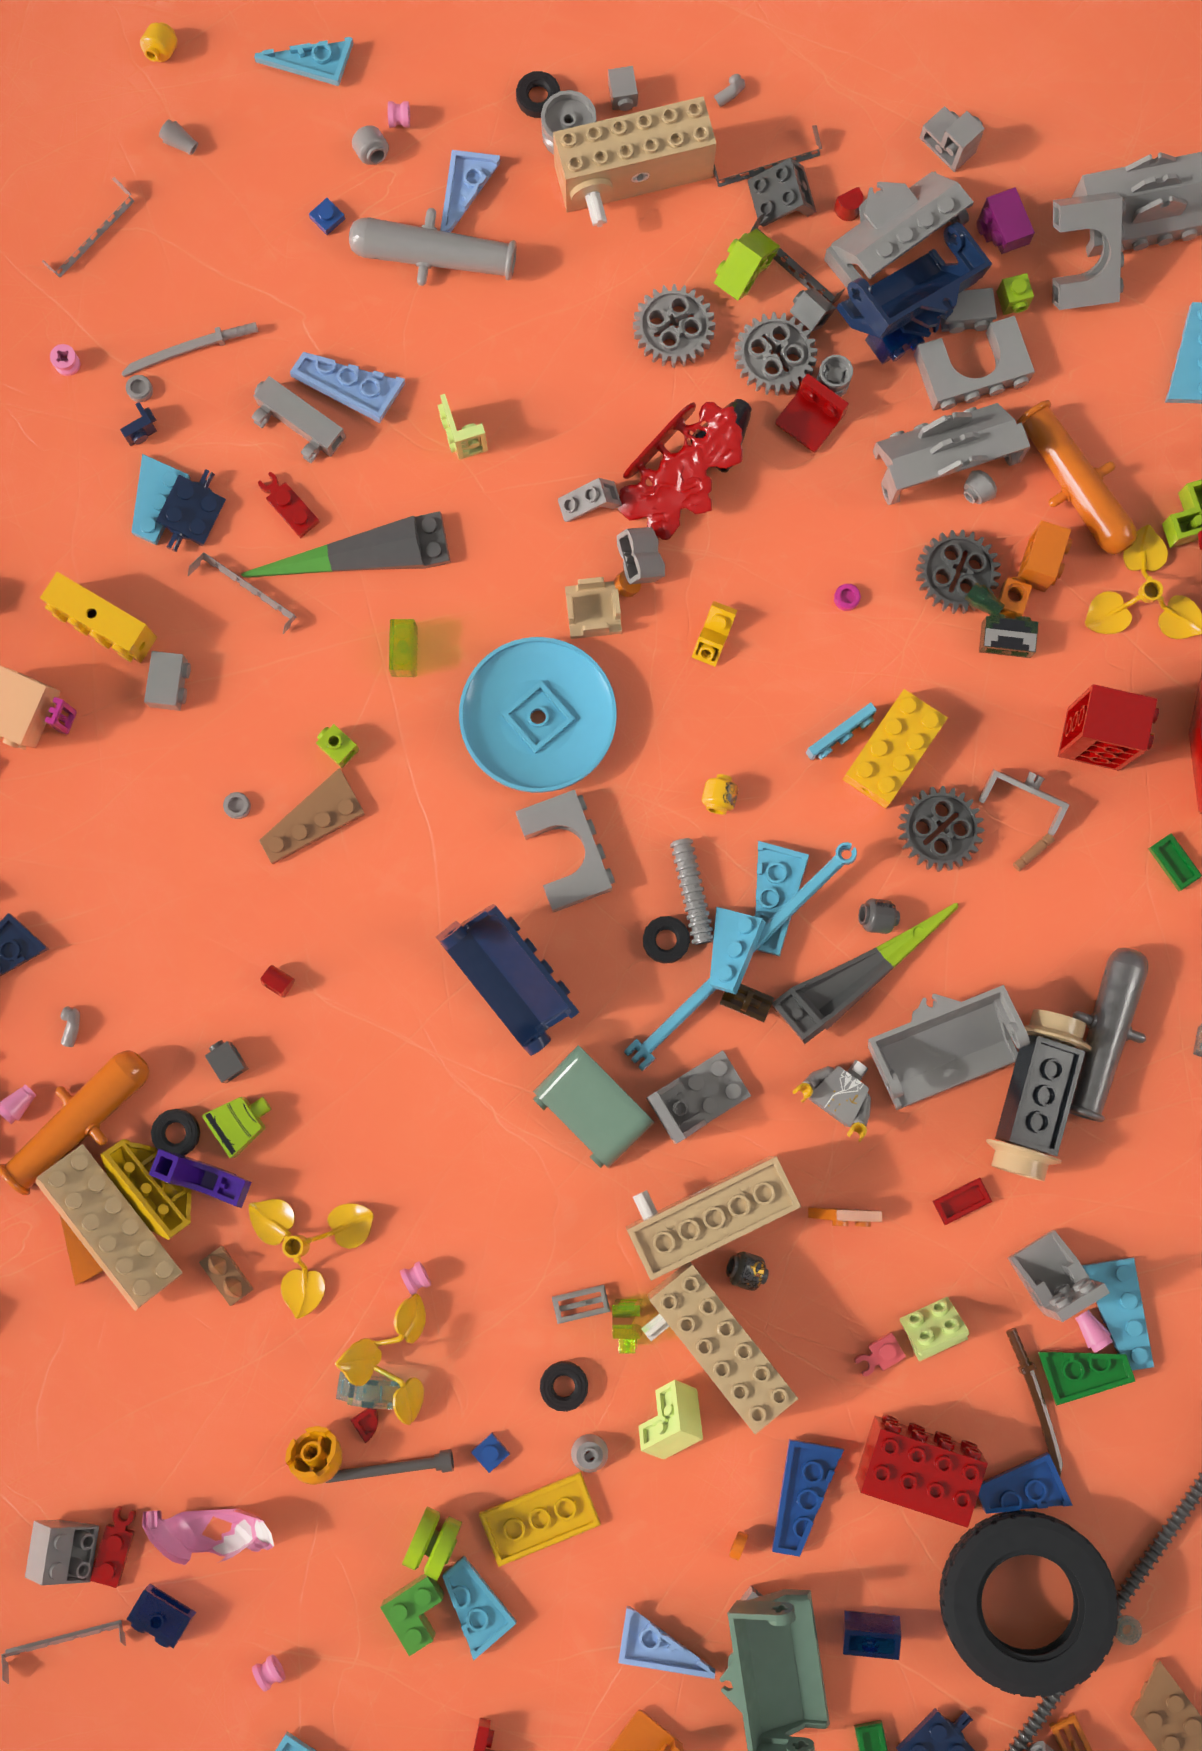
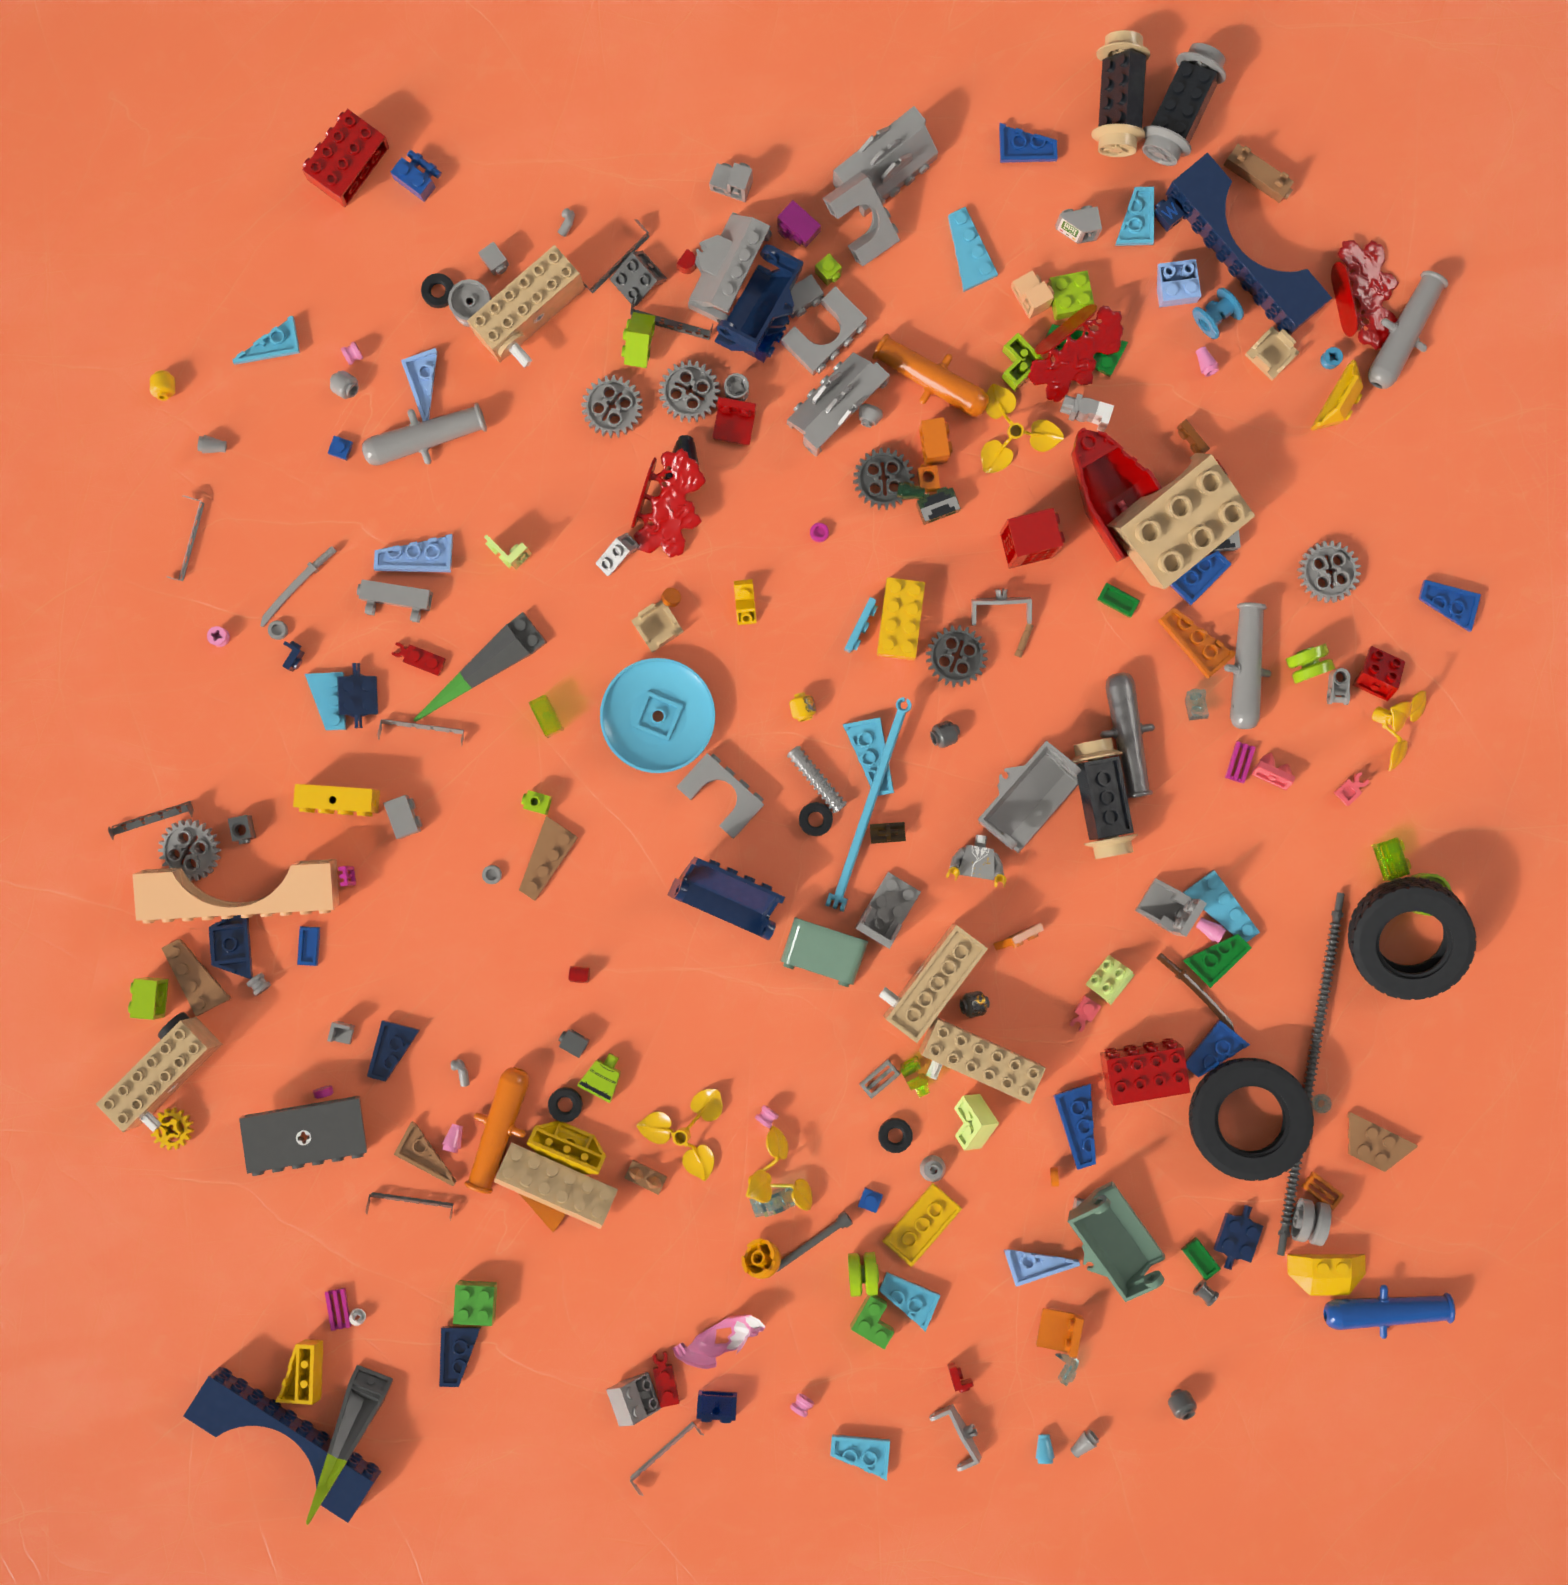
camera: 25 degrees left, 5 degrees up
dark purple arch [149,1149,252,1208] -> none
red tile [350,1404,378,1443] -> none
light grey brick [617,527,665,584] -> none
medium azure wing [709,907,766,994] -> none
dark grey plate [772,903,958,1044] -> none
brick [790,288,836,332] -> none
clear blue brick [842,1610,901,1660] -> none
red tile [932,1177,993,1226] -> none

